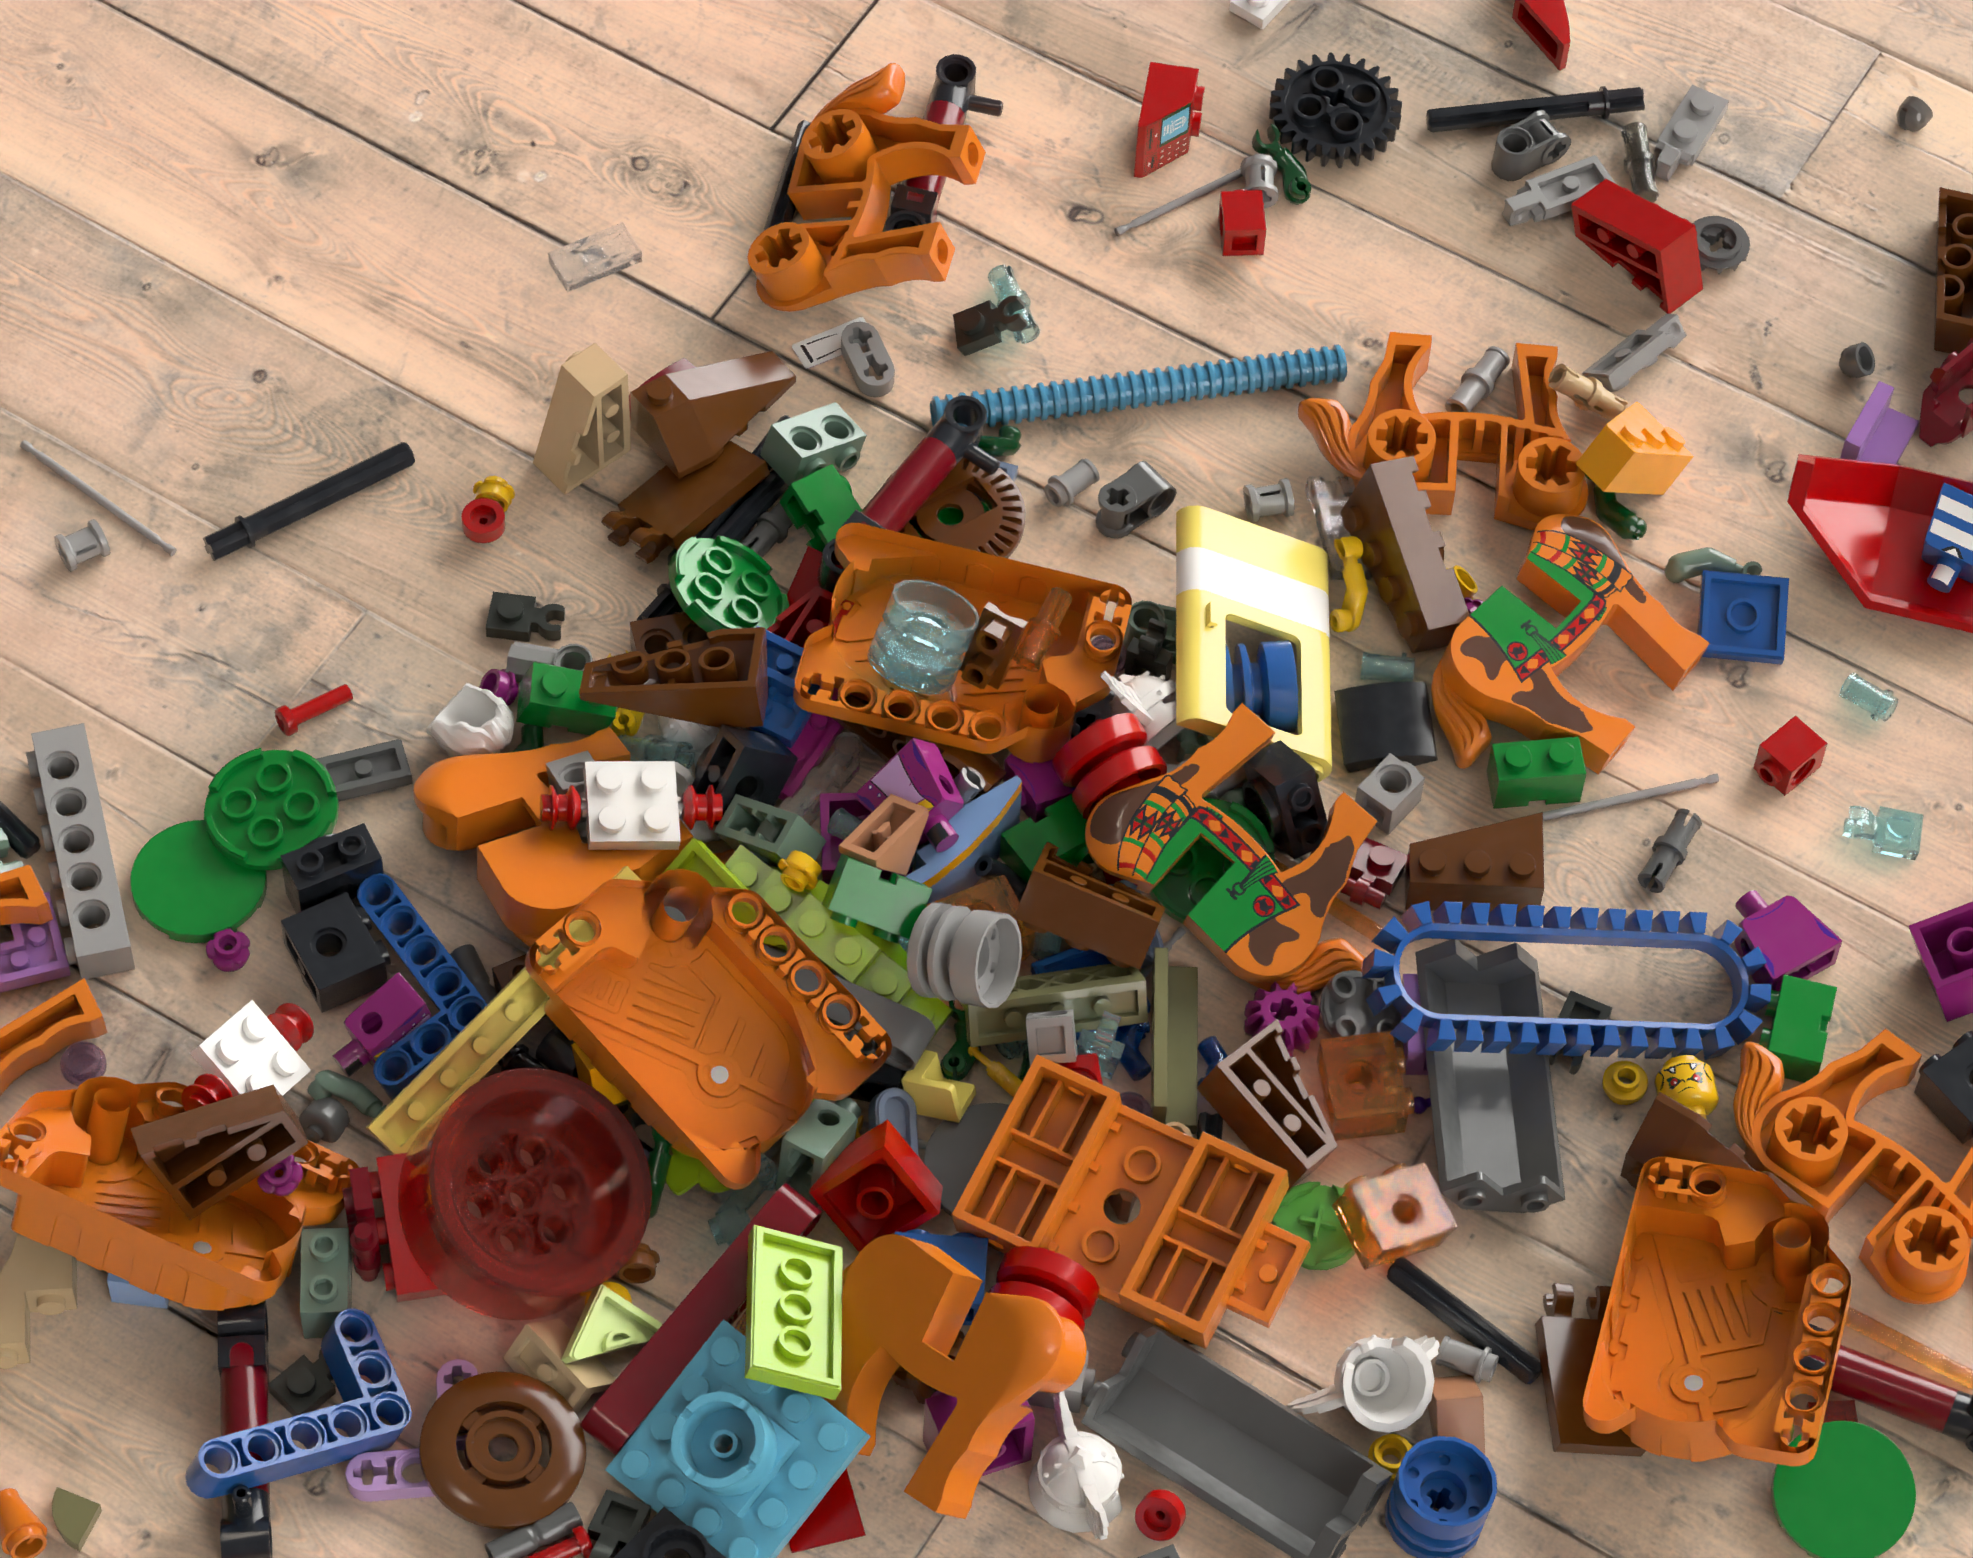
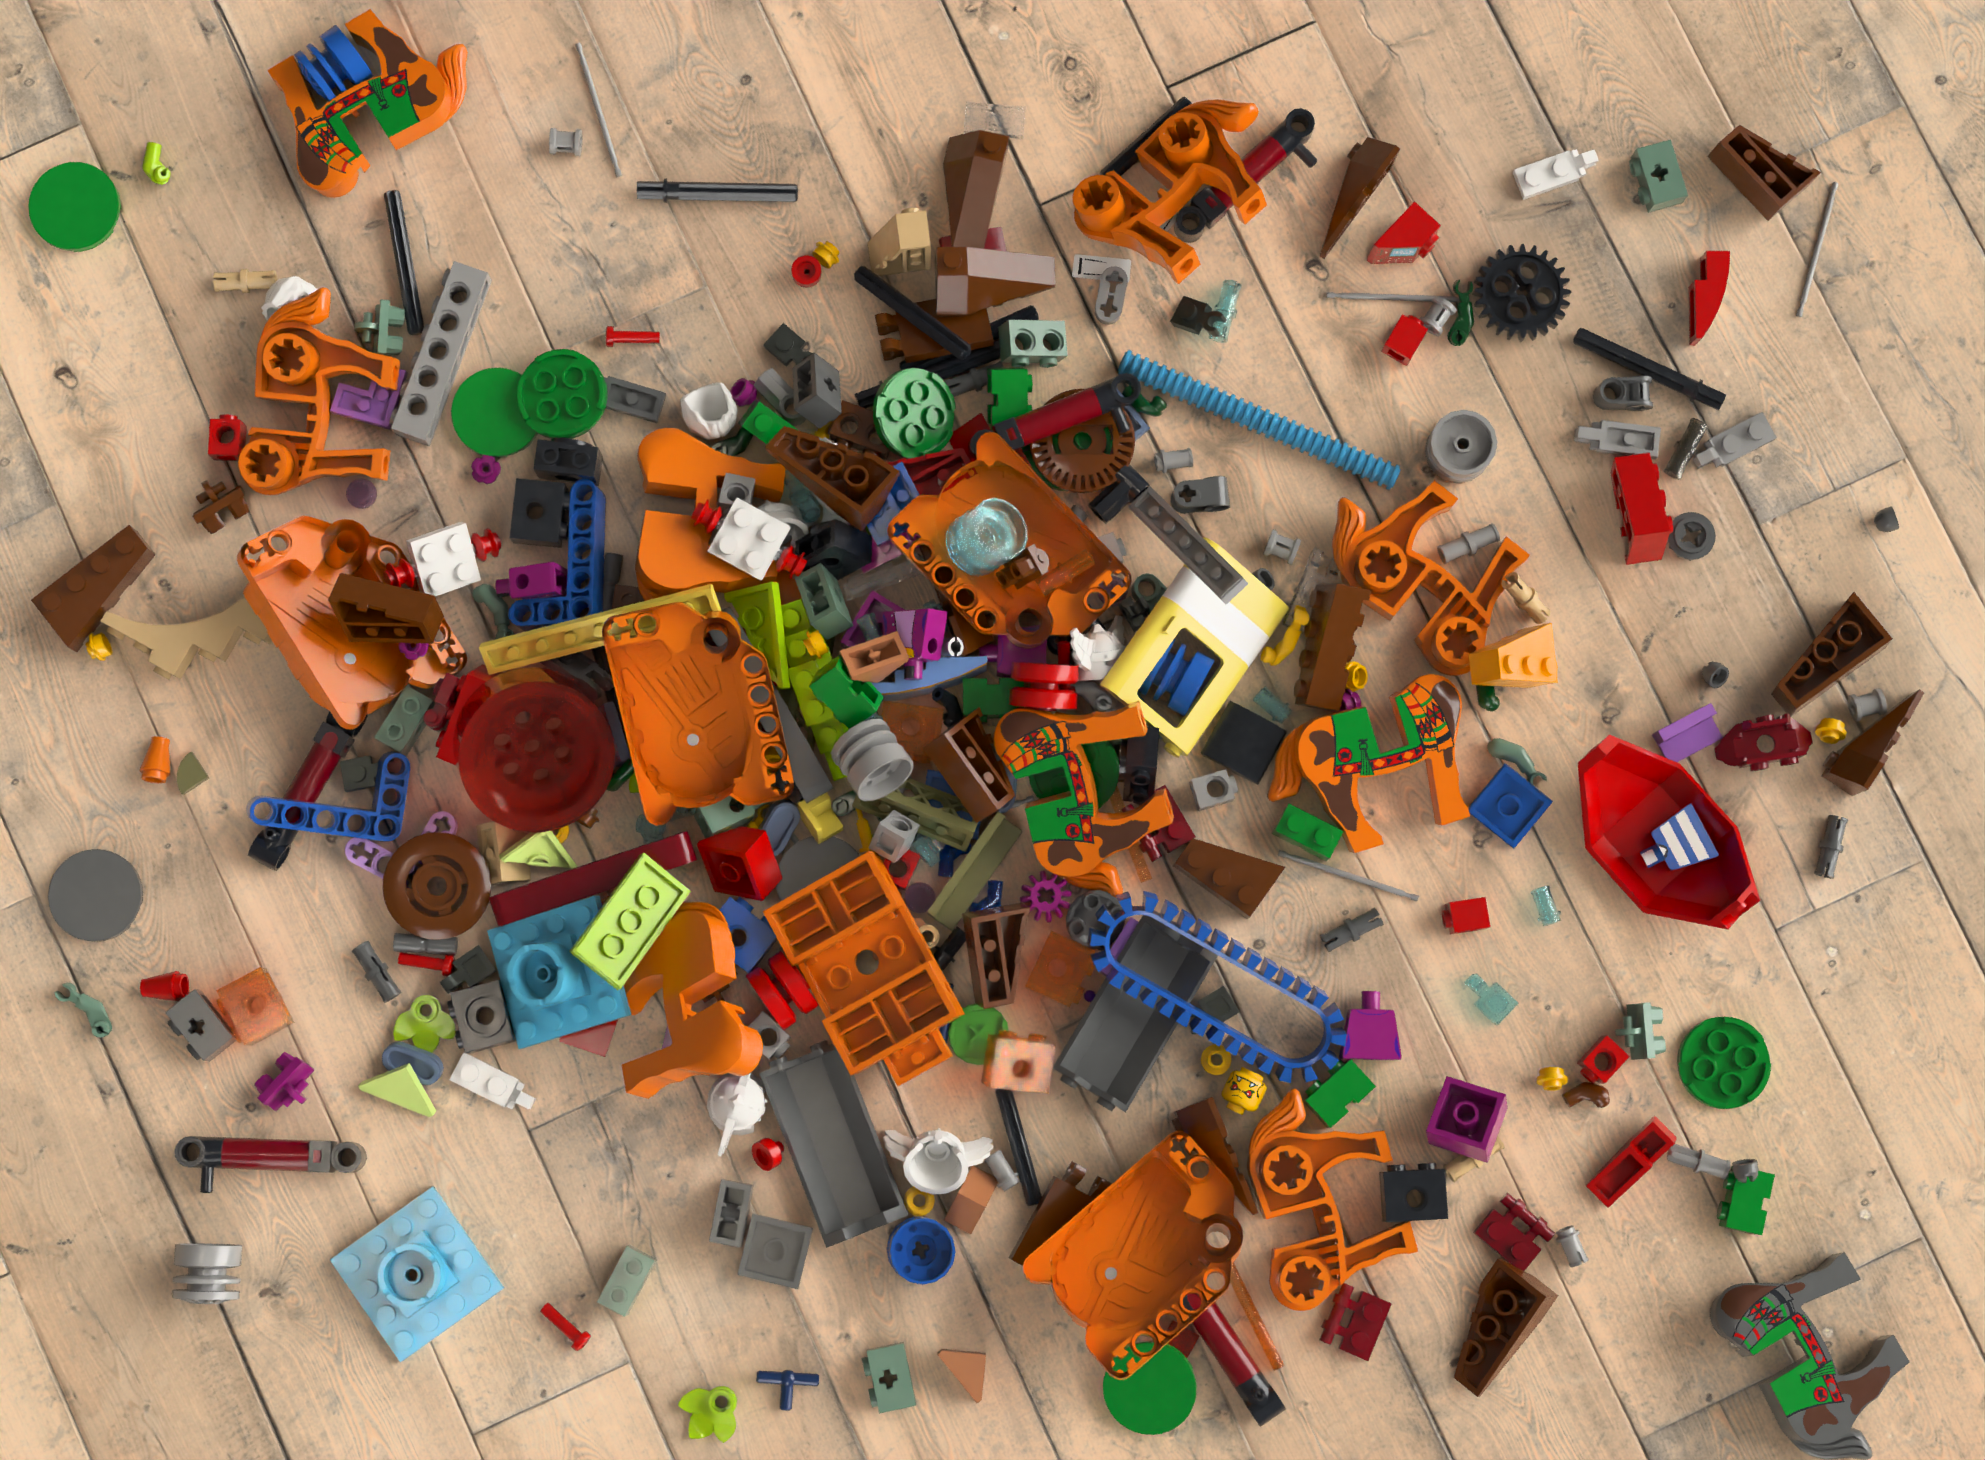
camera: 30 degrees right, 25 degrees up
dark grey piece [299,1097,350,1143] -> none
light grey hinge [1582,314,1687,392] -> none
none -> dark grey brick [792,352,842,429]
none -> black axle [854,266,971,360]
none -> reddish brown wedge [943,130,1009,249]
none -> black piece [1088,464,1150,524]
none -> light grey tile [1128,486,1249,605]
none -> reddish brown wedge [1320,137,1400,259]
none -> light grey wheel [1425,410,1497,483]

